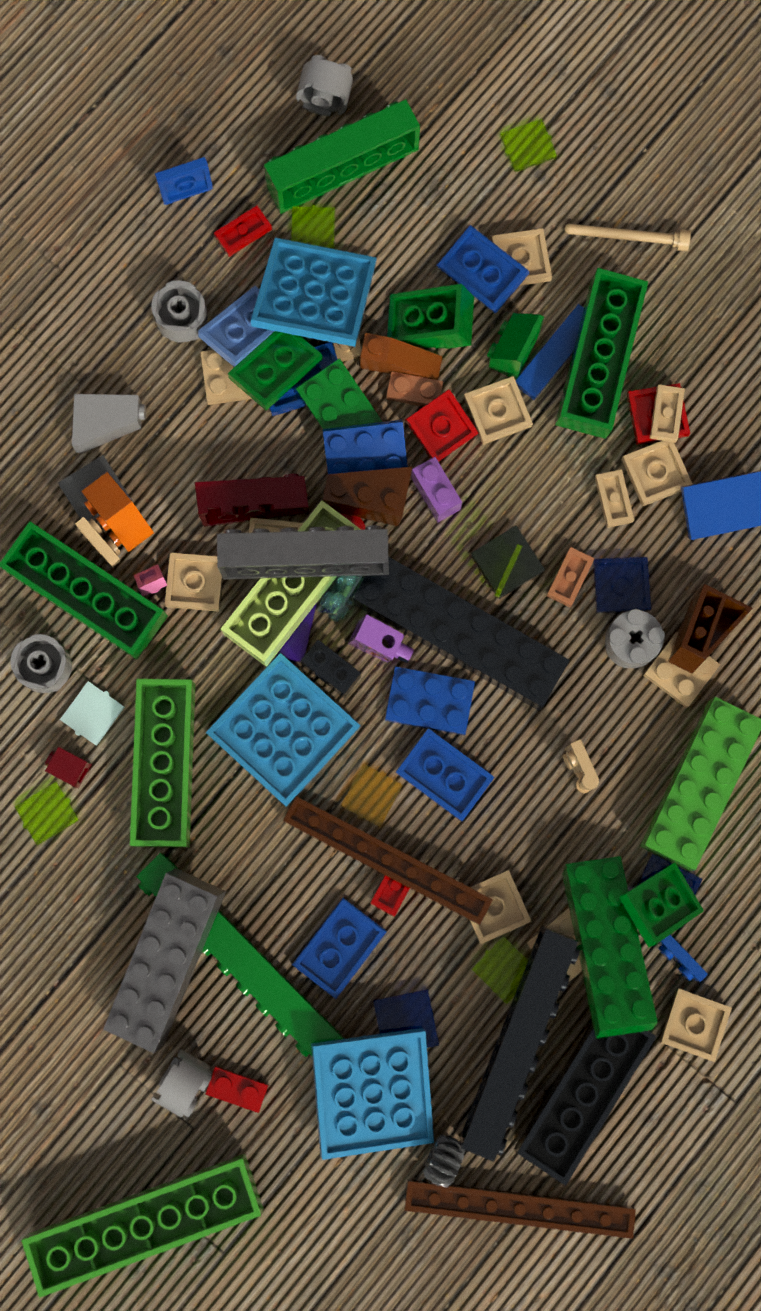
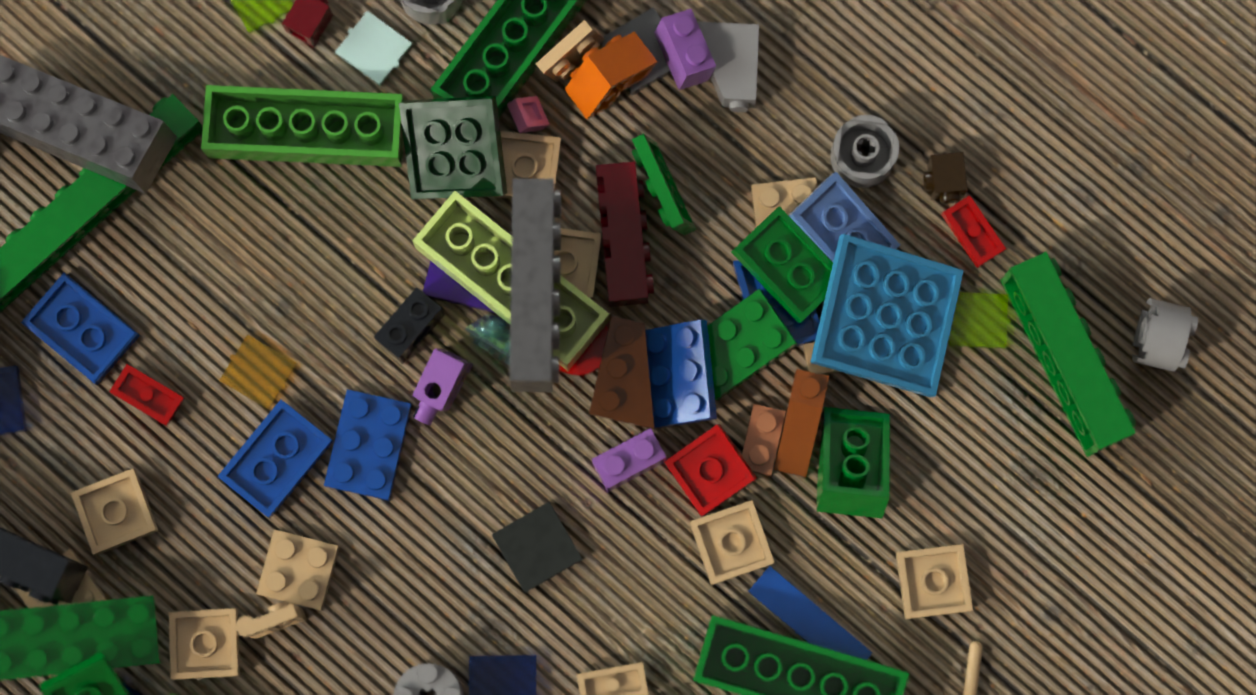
camera: 95 degrees right, 0 degrees up
blue tile [155,157,213,205] -> none
dark azure plate [206,653,361,807] -> none
reddish brown plate [283,796,493,925] -> none
black brick [353,557,570,711] -> none
blue tile [436,225,530,314] -> none
clear neon green piece [472,936,528,1004] -> none
green slope [487,313,544,380] -> none
clear neon green piece [494,544,522,598] -> none
clear neon green piece [500,119,557,172] -> none
nougat plate [547,547,595,608] -> none
none -> tan plate [169,608,240,680]
none -> tan plate [256,529,340,611]
none -> dark green plate [399,96,507,199]
none -> green plate [632,133,697,235]
none -> medium lavender brick [654,9,716,90]
none -> dark brown brick [923,152,968,204]

